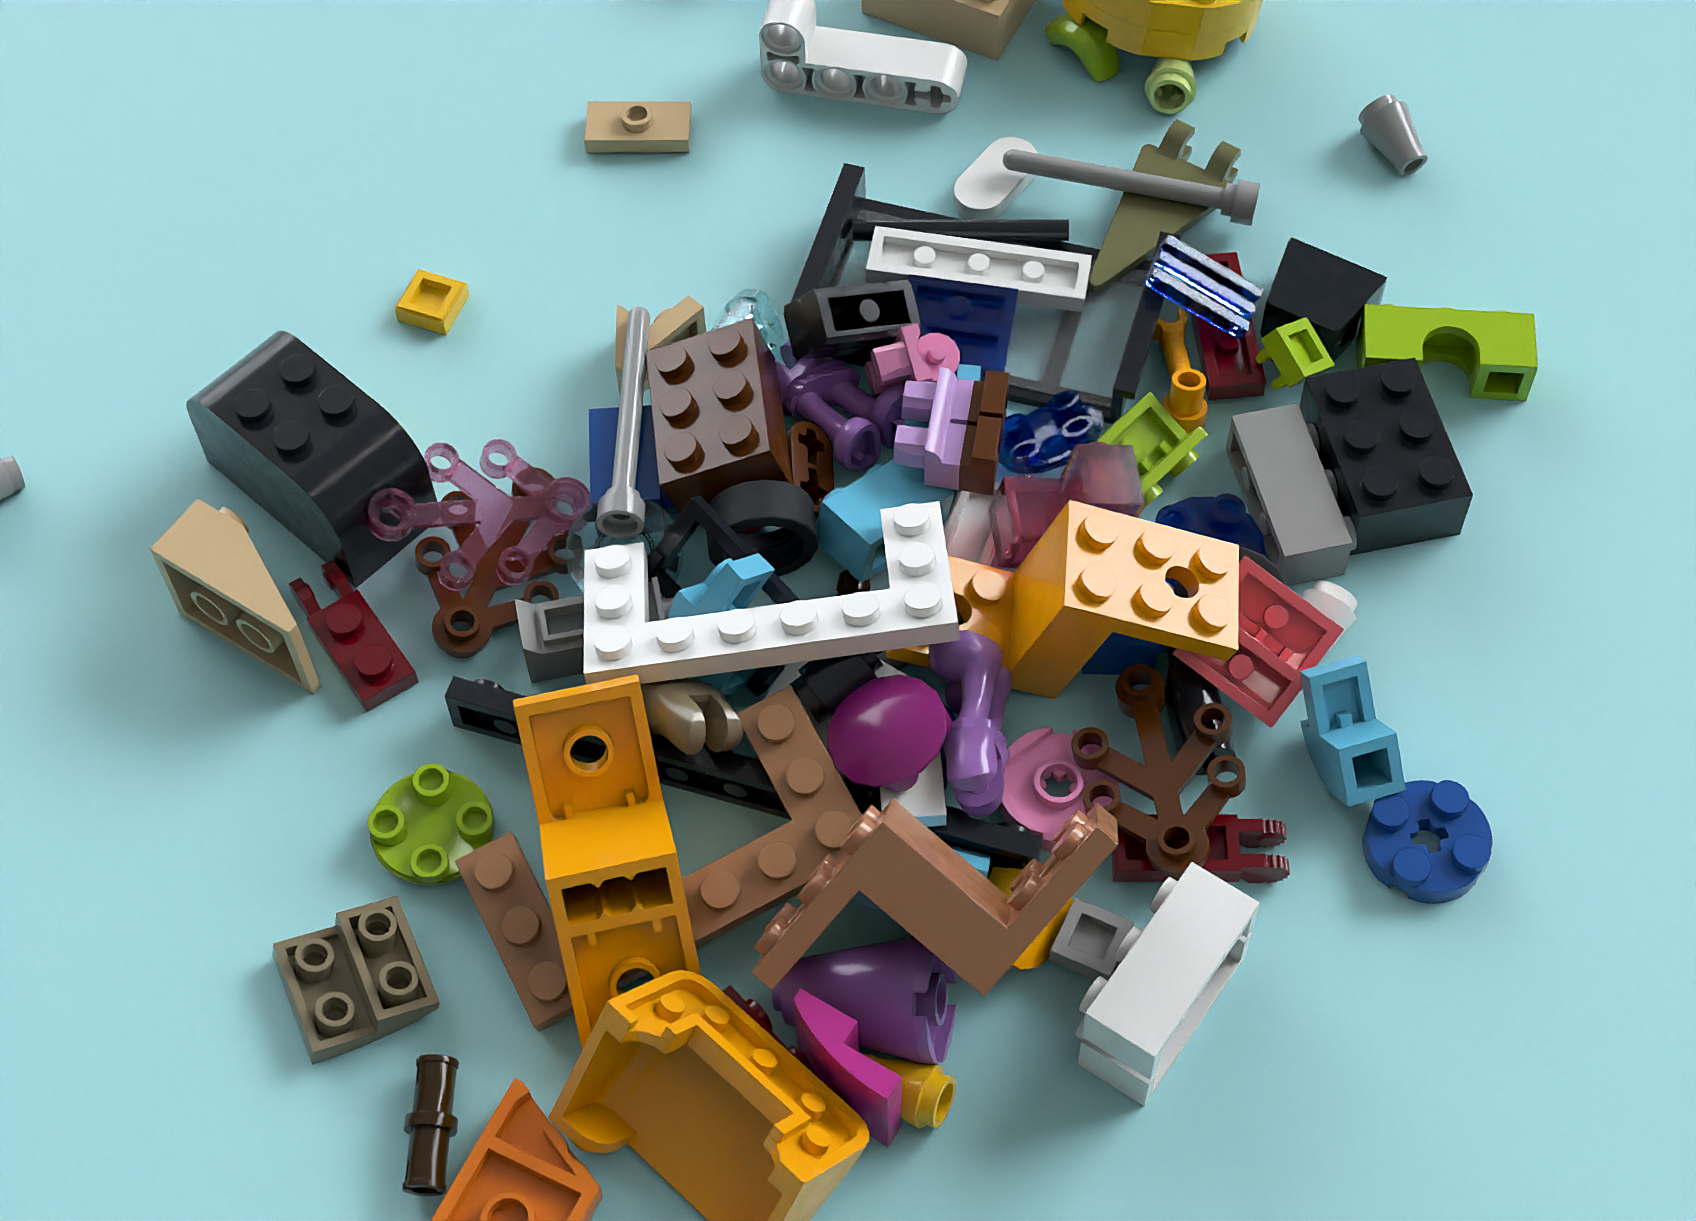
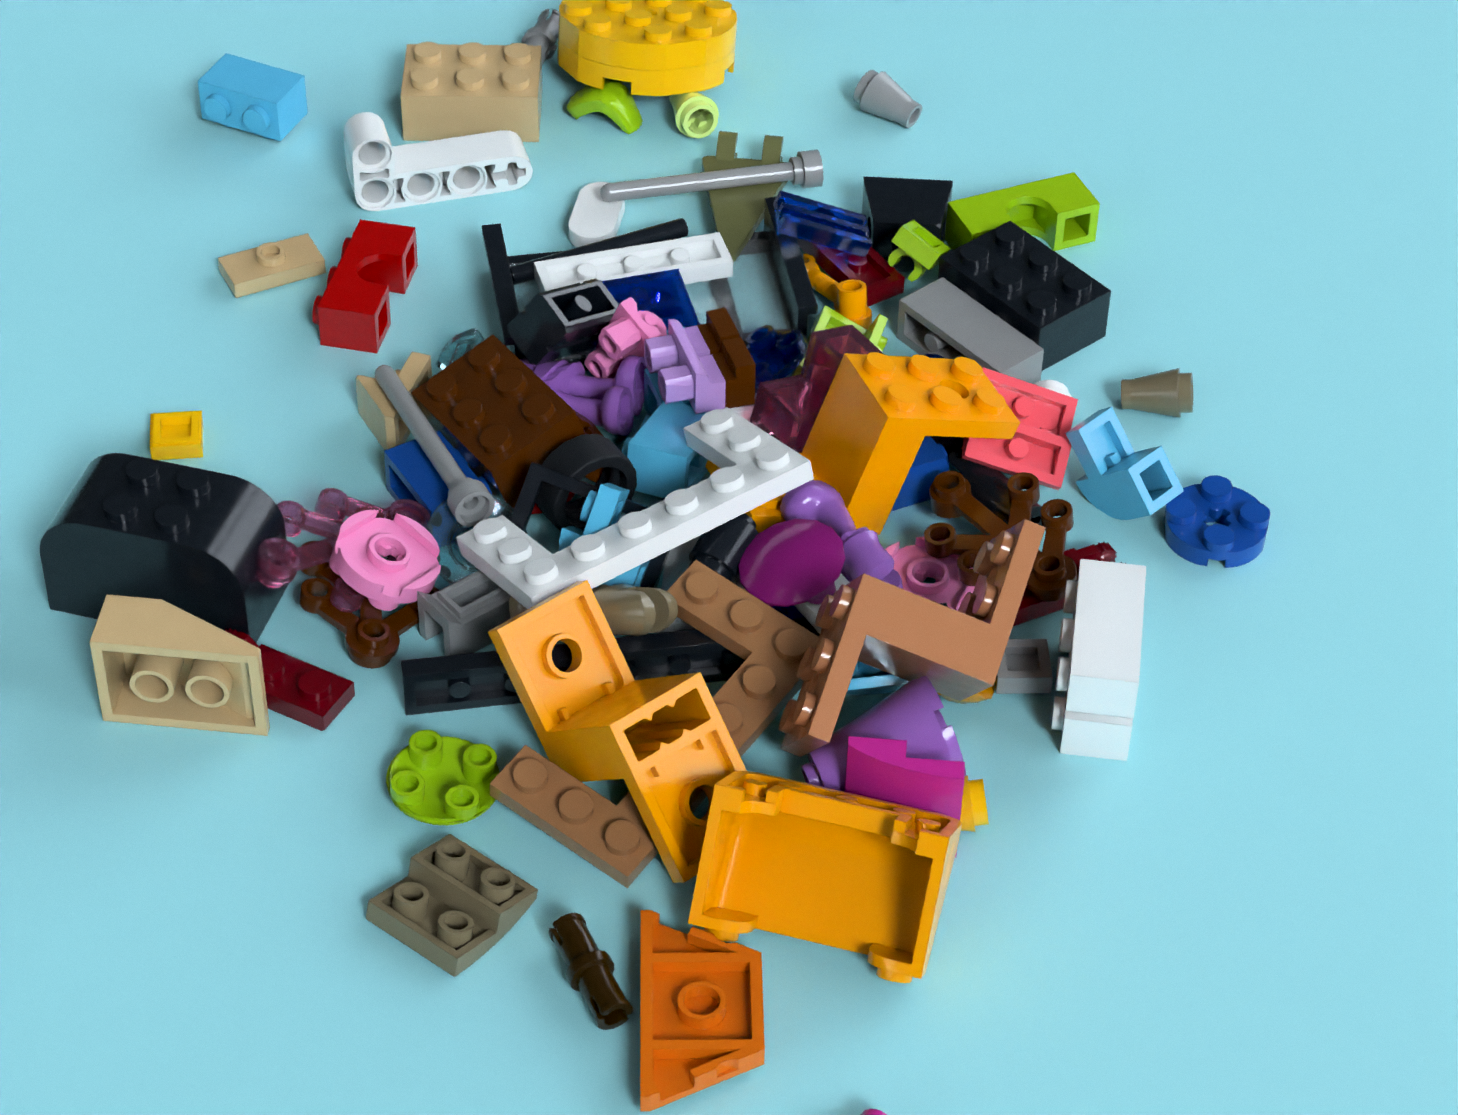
camera: 30 degrees left, 15 degrees down
none -> red arch [312,219,418,353]
none -> bright pink plate [329,510,441,611]
none -> dark tan cone [1121,368,1193,418]

